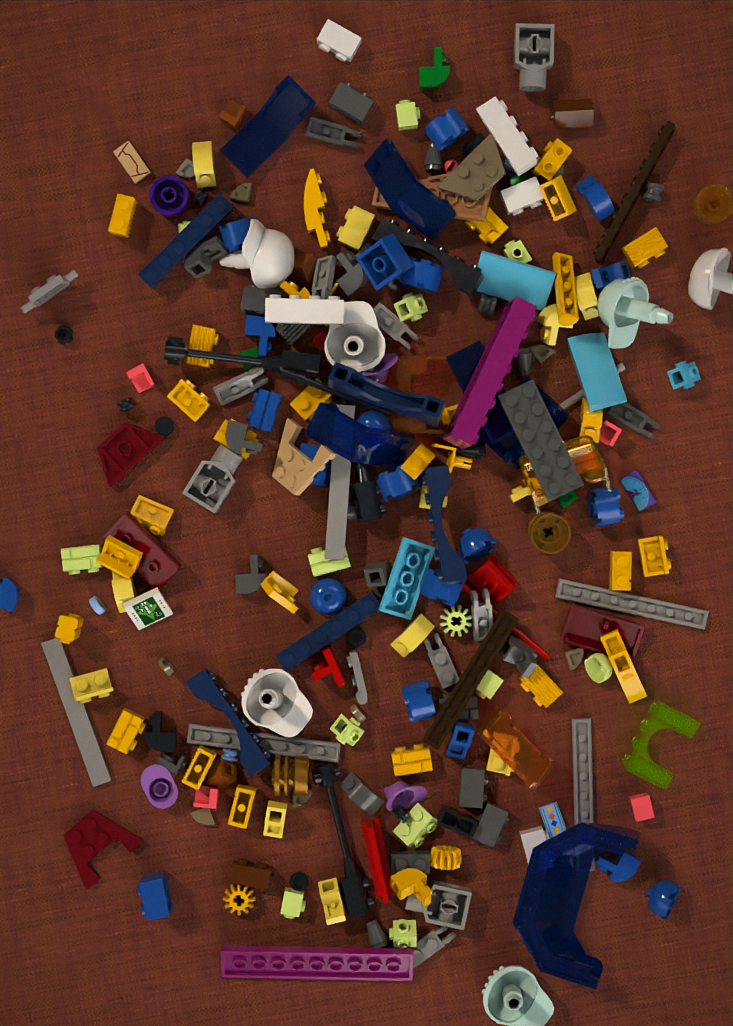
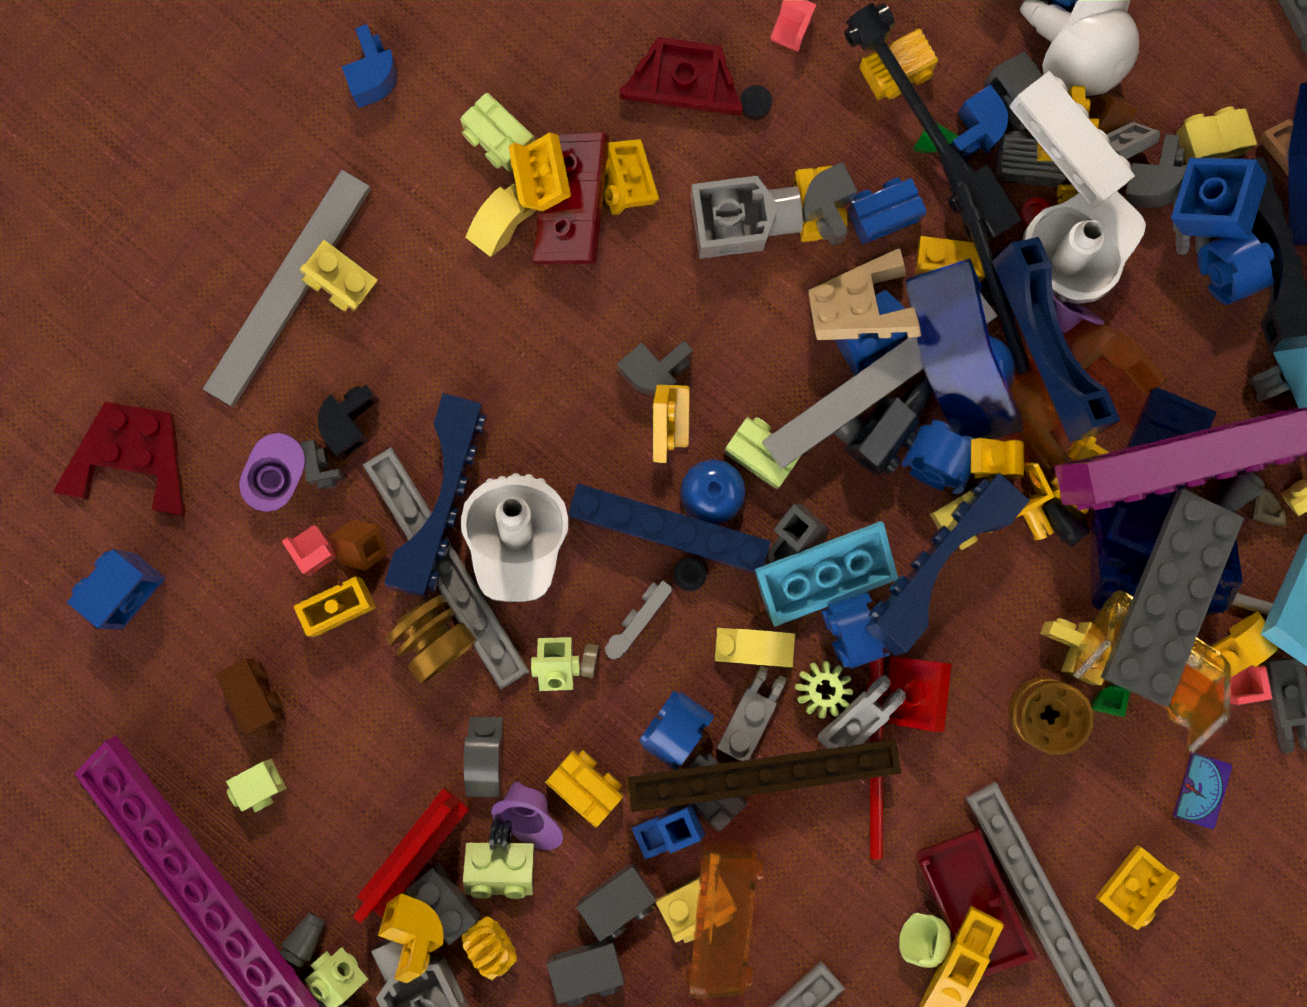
camera: 45 degrees right, 5 degrees down
yellow brick [55,613,84,644] -> none
light blue tile [89,595,106,615] -> none
yellow brick [106,708,146,754] -> none
black bush [117,397,136,413] -> none
tile [123,587,173,630] -> none
dark tan tile [158,657,175,676] -> none
yellow bracket [167,379,211,422] -> none
yellow brick [182,745,217,790] -> none
dark tan tile [191,808,215,825] -> none
light grey hinge [213,366,269,405] -> none
medium blue bush [221,748,239,762] -> none
yellow gear [223,884,256,916] -> none
light yellow brick [263,800,288,838] -> none
black plate [289,871,309,891] -> none
dark tan tile [292,787,312,808] -> none
yellow slope [304,168,331,249] -> none
red bracket [311,645,346,687] -> none
black bar [311,762,374,918] -> none
light yellow brick [318,878,346,925] -> none
light grey hinge [373,302,419,350] -> none
yellowish green brick [394,292,428,322] -> none
black brick [436,805,478,837] -> none
blue cylinder [458,528,497,564] -> none
yellowish green brick [475,669,504,699] -> none
dark grey brick [499,635,538,679] -> none
yellow brick [519,665,563,708] -> none
dark tan tile [564,647,584,671] -> none
blue brick [587,485,624,527] -> none
yellow brick [609,551,632,591] -> none

